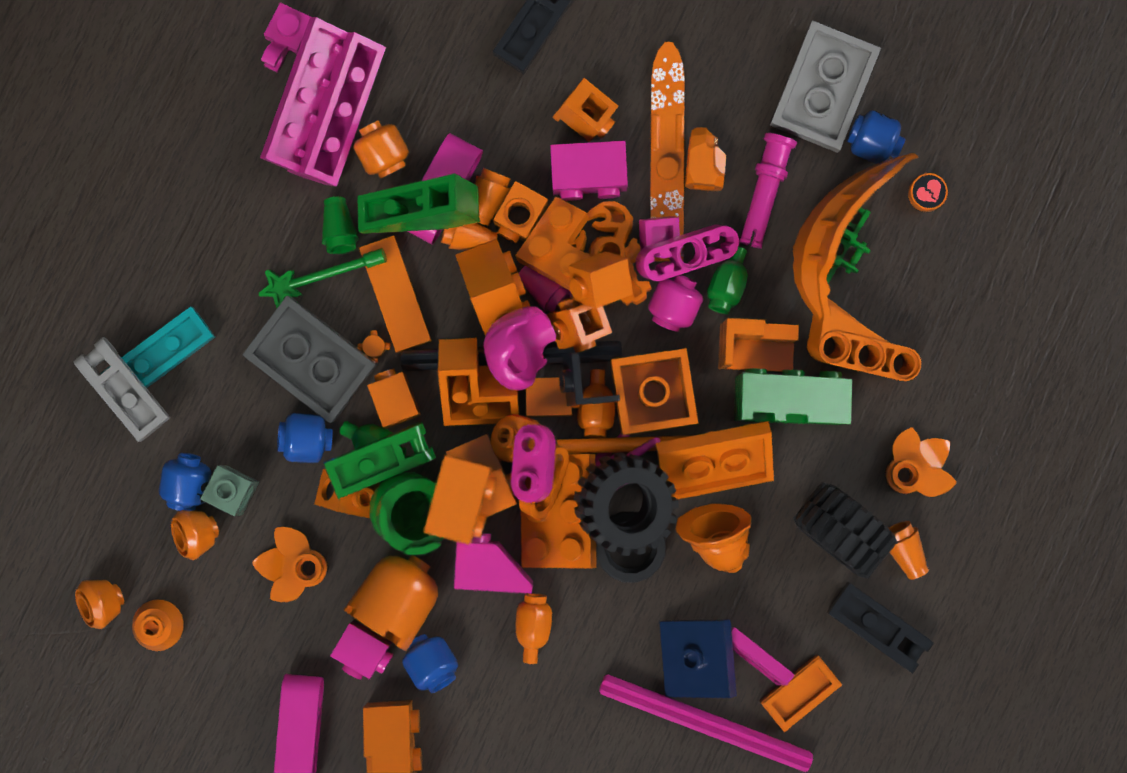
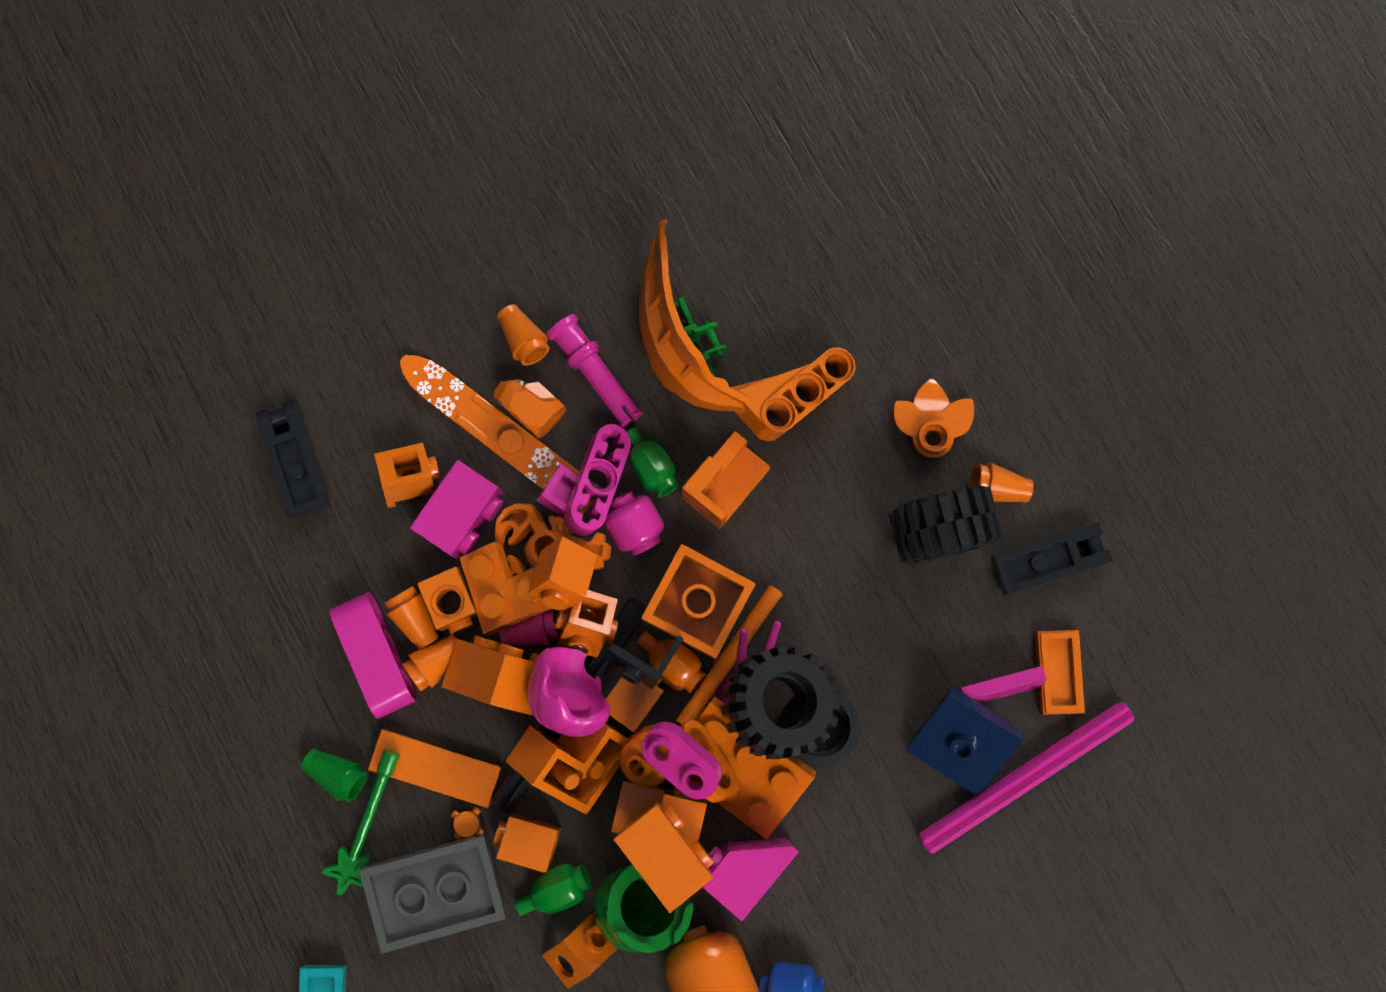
camera: 55 degrees left, 5 degrees down
dark pink brick [260,17,386,186] -> none
dark pink plate [261,3,312,73] -> none
blue head [277,413,333,463] -> none
green plate [323,422,436,499] -> none
orange head [353,120,409,178] -> none
green slope [357,173,480,234] -> none
orange plant [515,593,552,664] -> none
orange plate [655,421,774,499] -> none
orange piece [675,503,752,573] -> none
wedge [734,369,852,425] -> none
light grey plate [769,20,881,153] -> none
blue head [847,110,906,164] -> none
tile [908,173,948,212] -> none
none -> orange cone [497,304,550,366]

